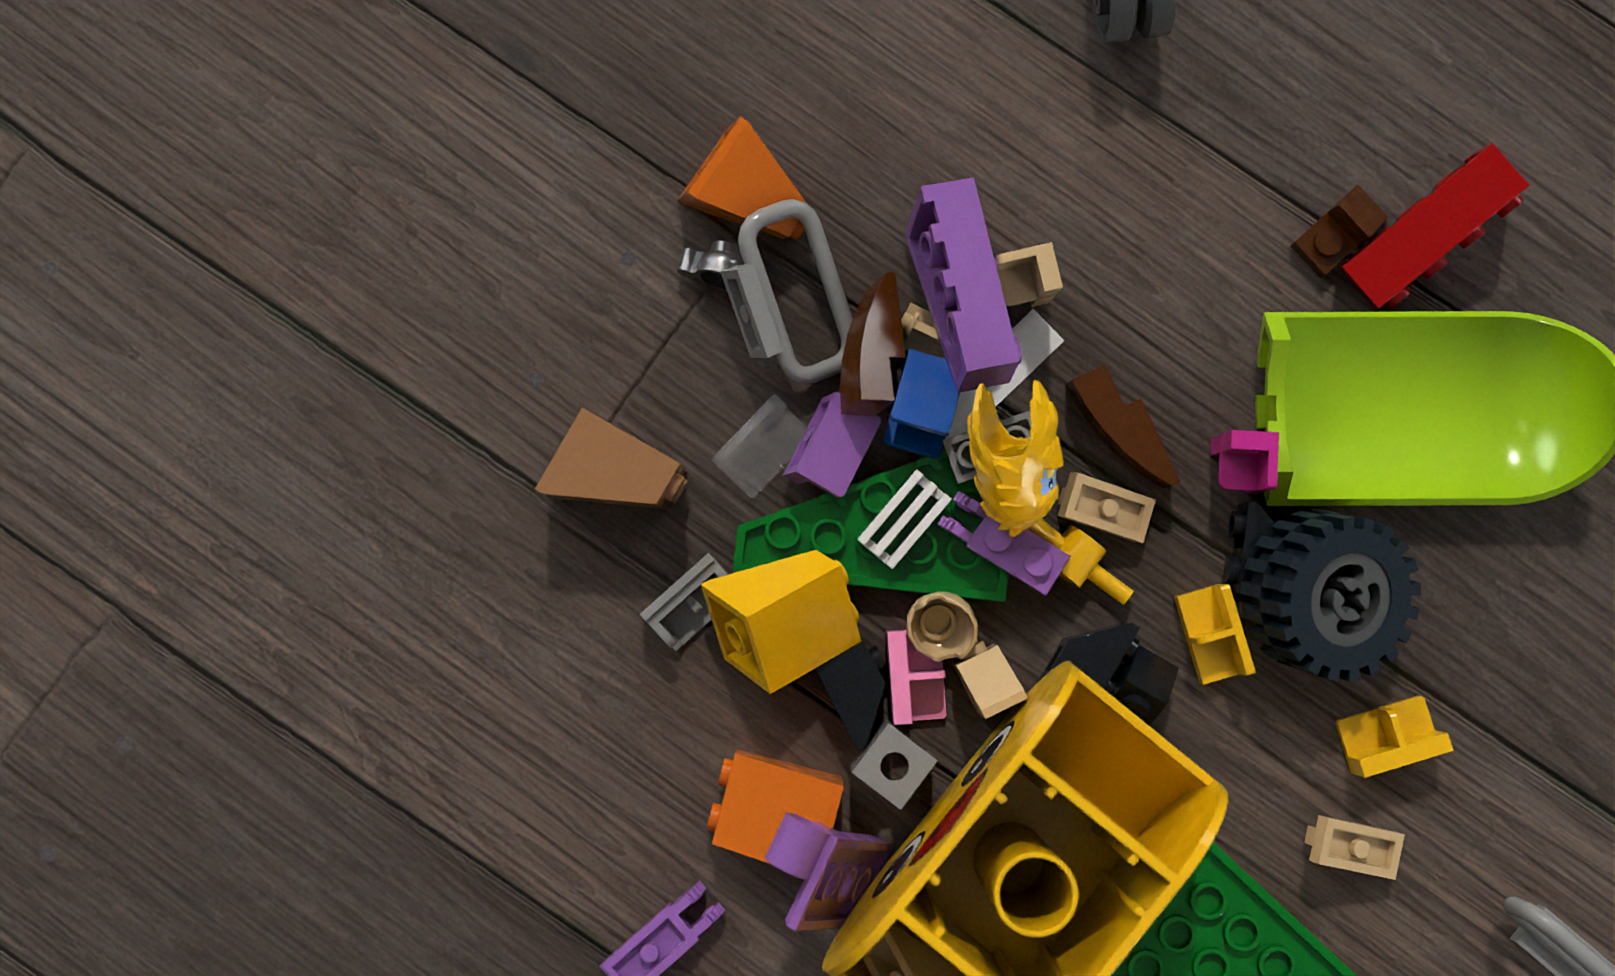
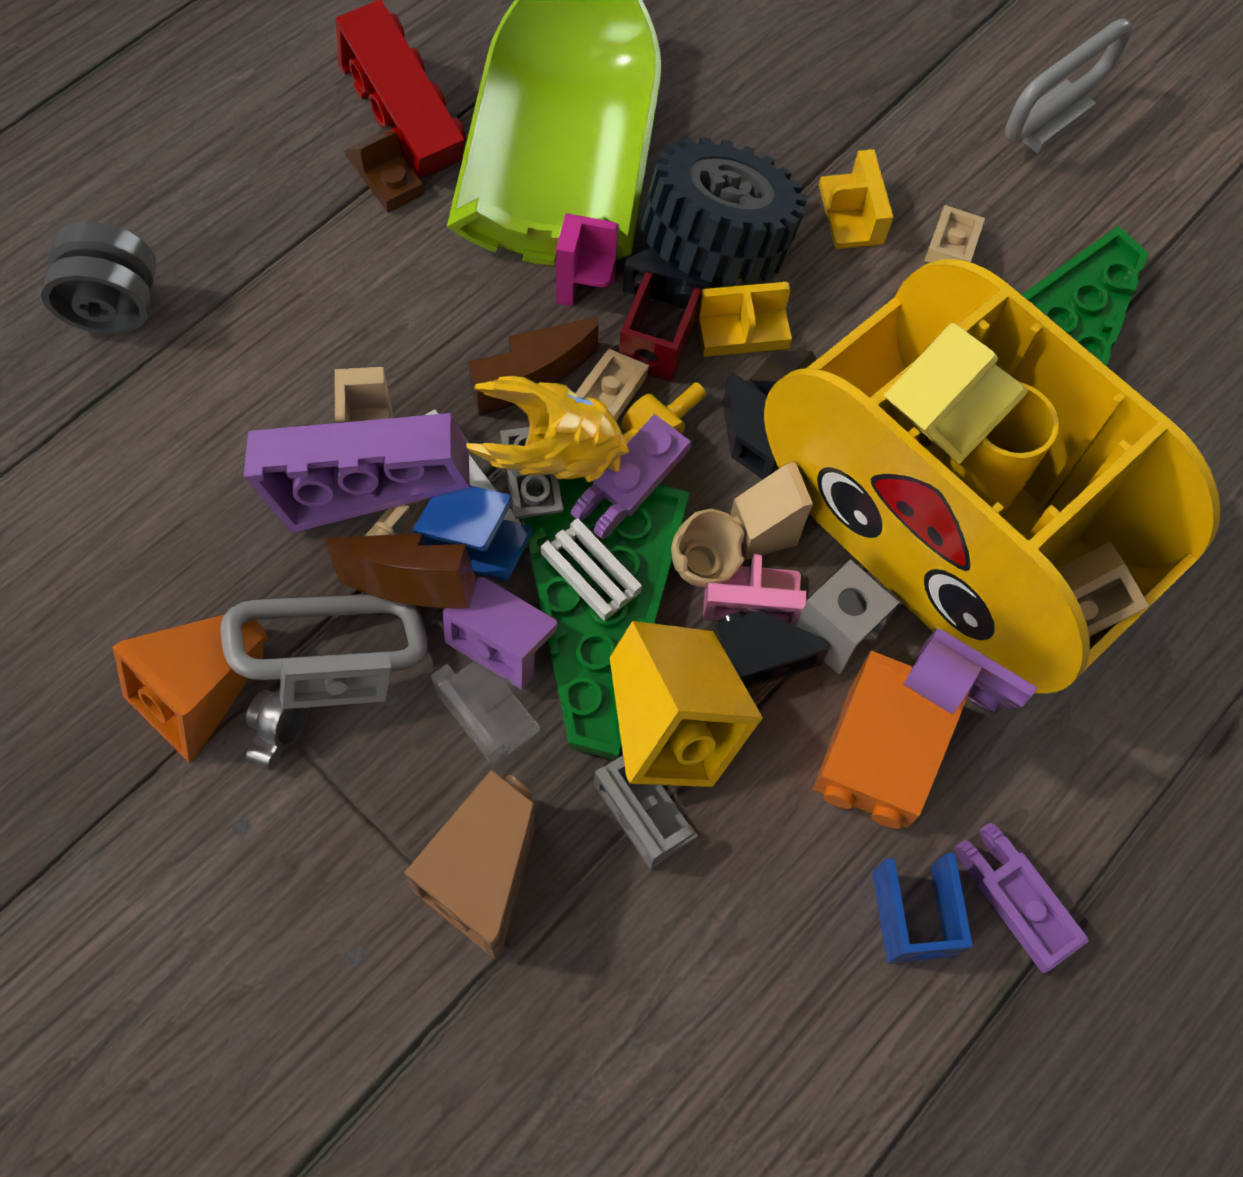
camera: 90 degrees left, 20 degrees down
none -> dark red piece [619,272,701,382]
none -> blue piece [873,853,973,964]
none -> light yellow piece [883,323,1027,464]

